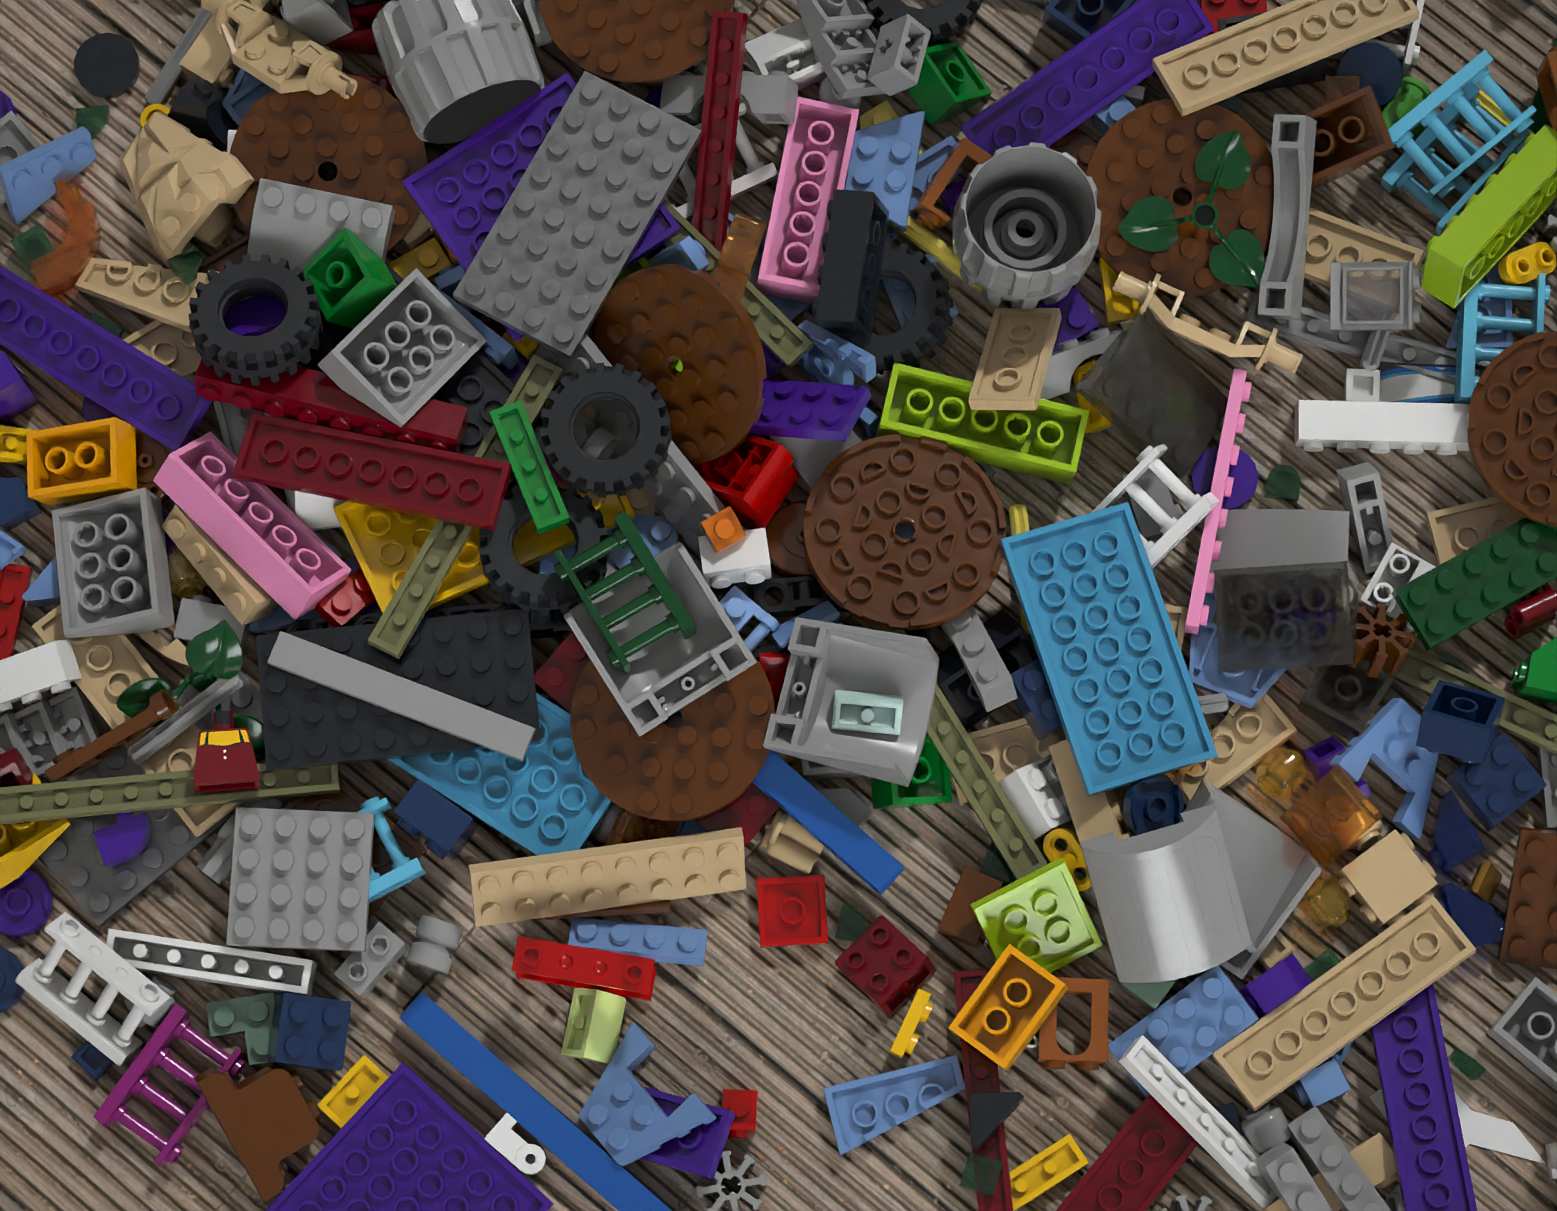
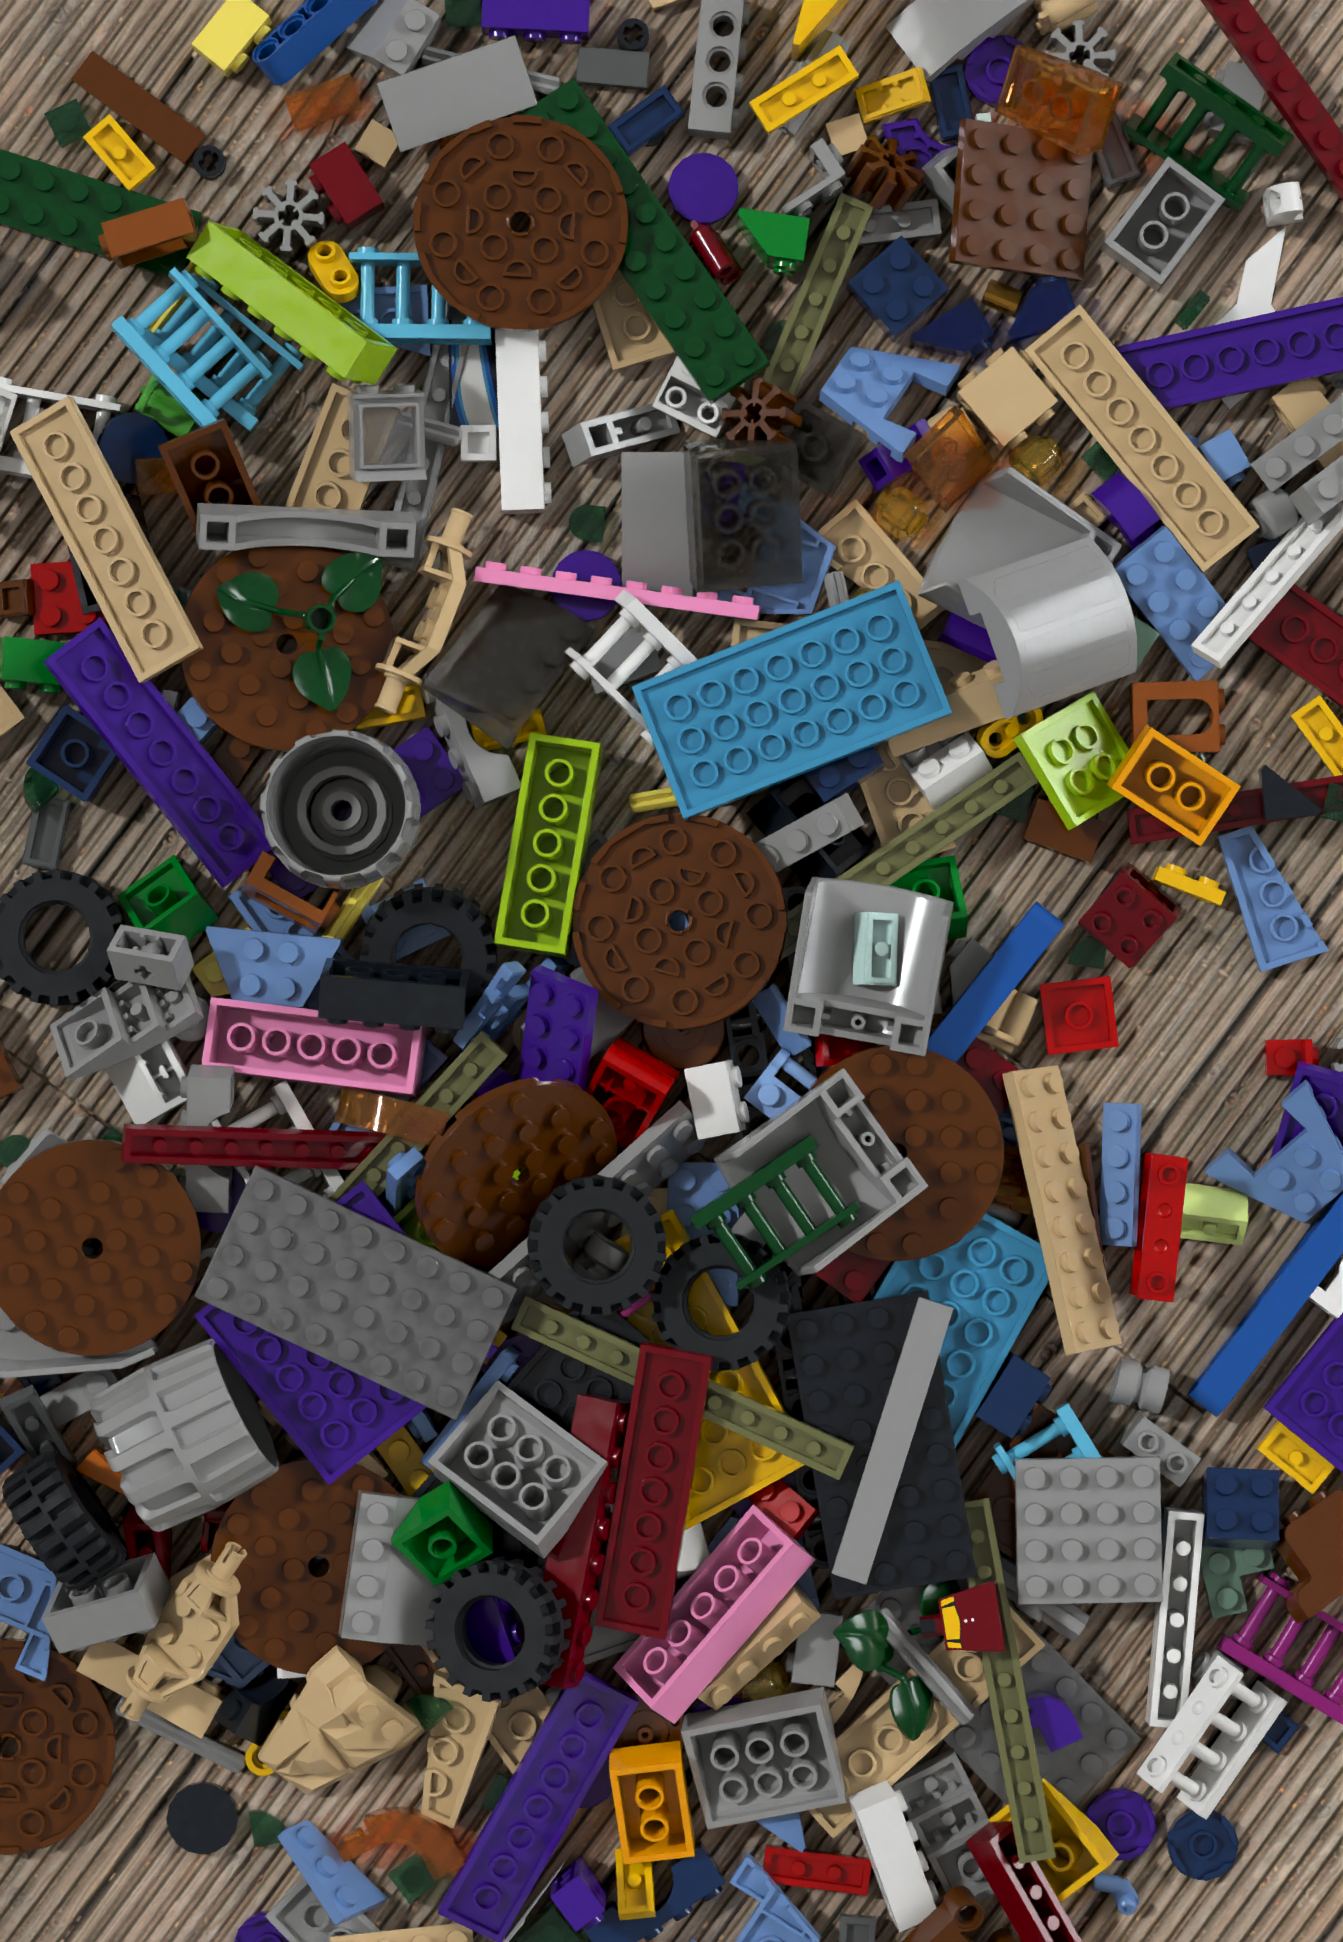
camera: 90 degrees left, 10 degrees up
reddish brown plate [45,689,177,783] -> none
green plate [489,400,570,534] -> none
orange plate [699,506,747,553] -> none
tan plate [968,308,1062,410] -> none
dark blue tile [1123,775,1184,836] -> none
dark blue brick [1416,680,1505,765] -> none

